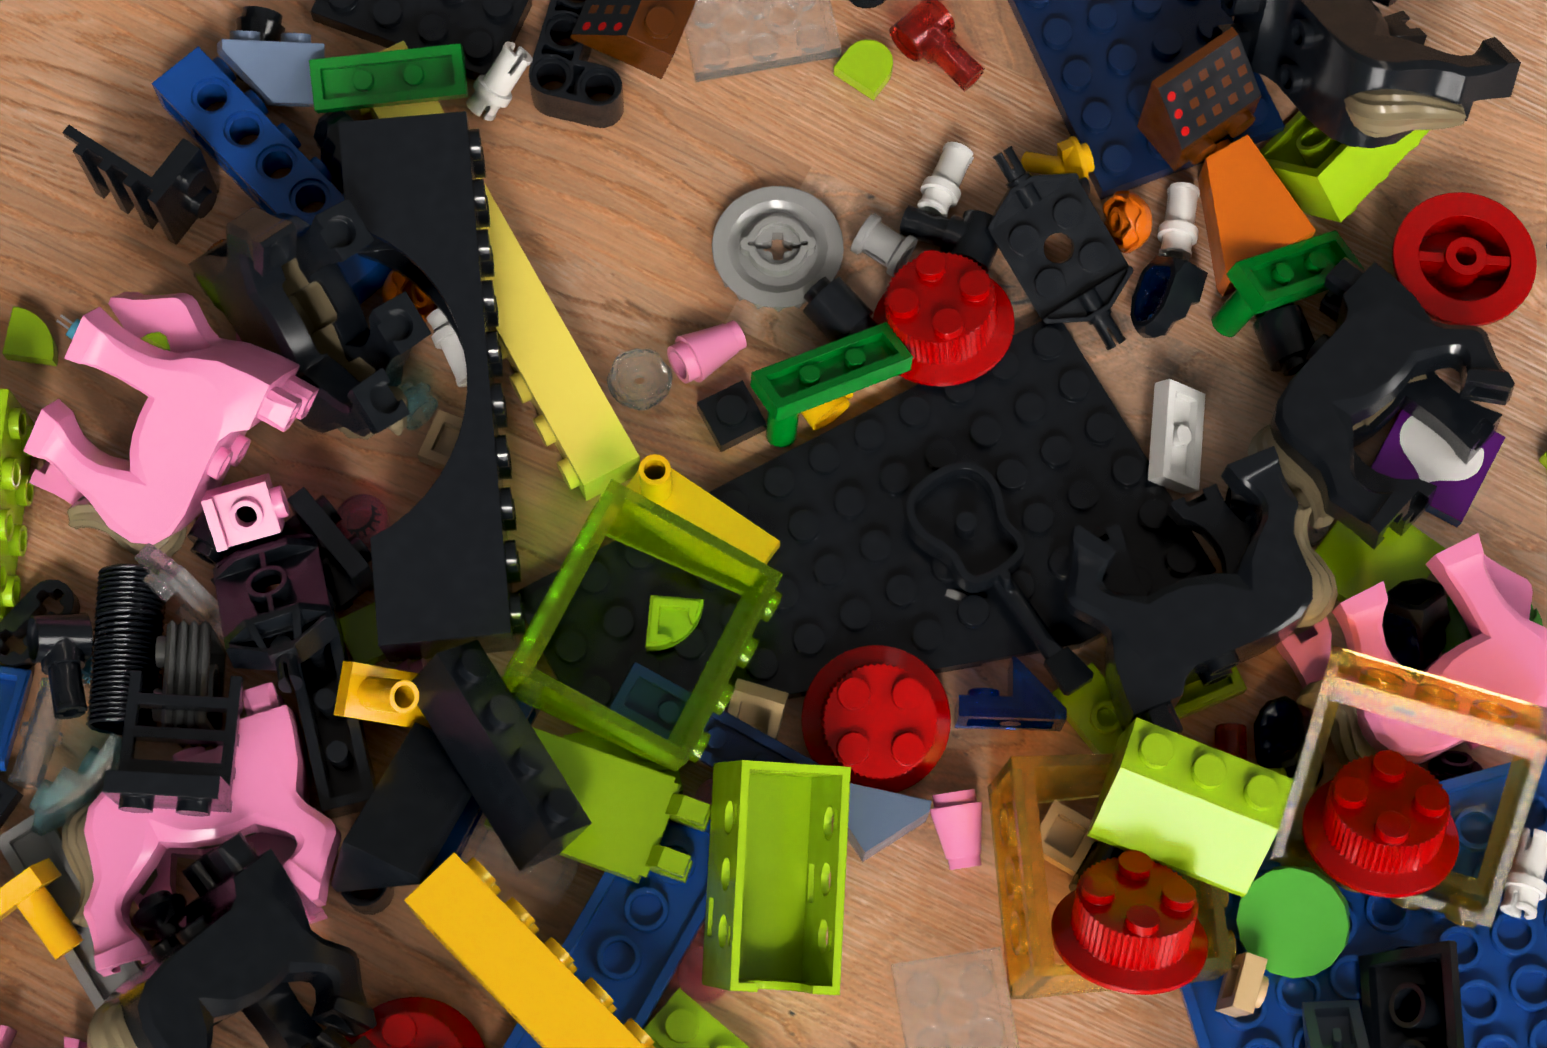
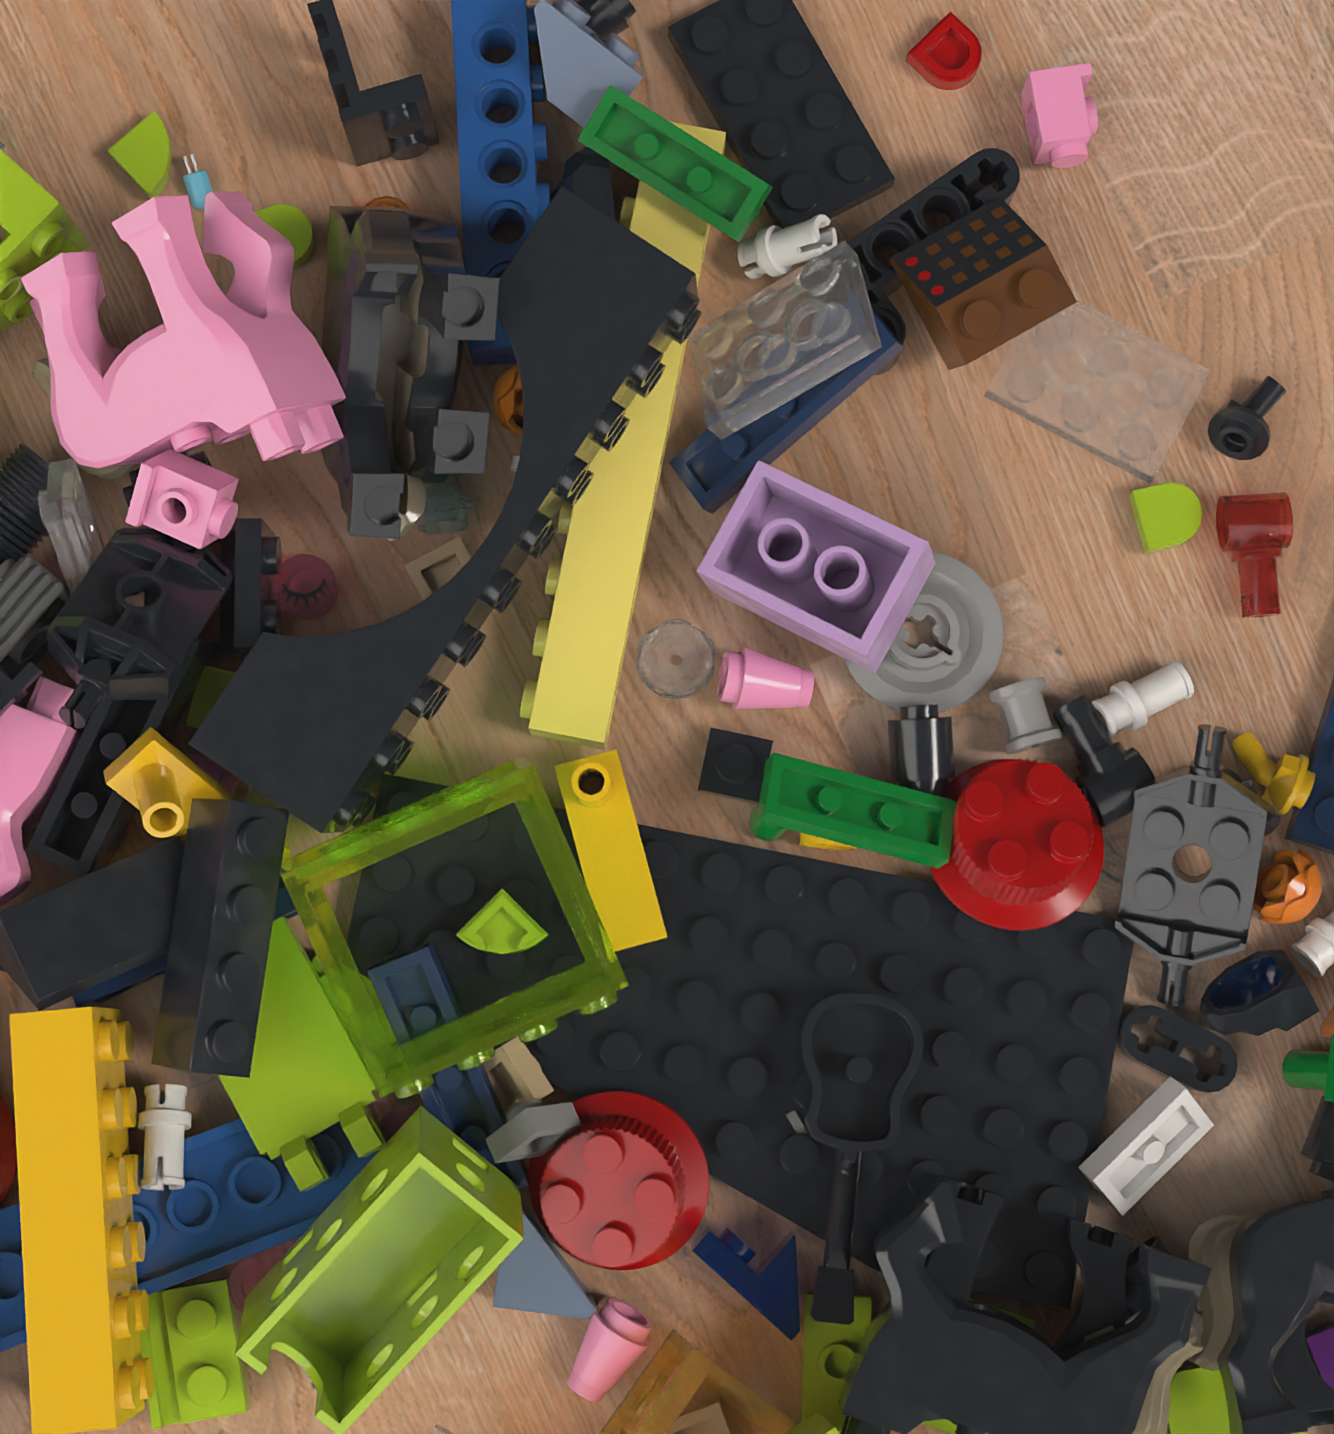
camera: 40 degrees right, 10 degrees up
none -> white pin [138,1084,191,1190]
none -> light grey plate [485,1099,582,1163]
none -> dark blue plate [669,296,905,514]
none -> clear plate [688,241,882,440]
none -> lavender brick [696,460,936,674]
none -> black beam [1116,1005,1238,1093]

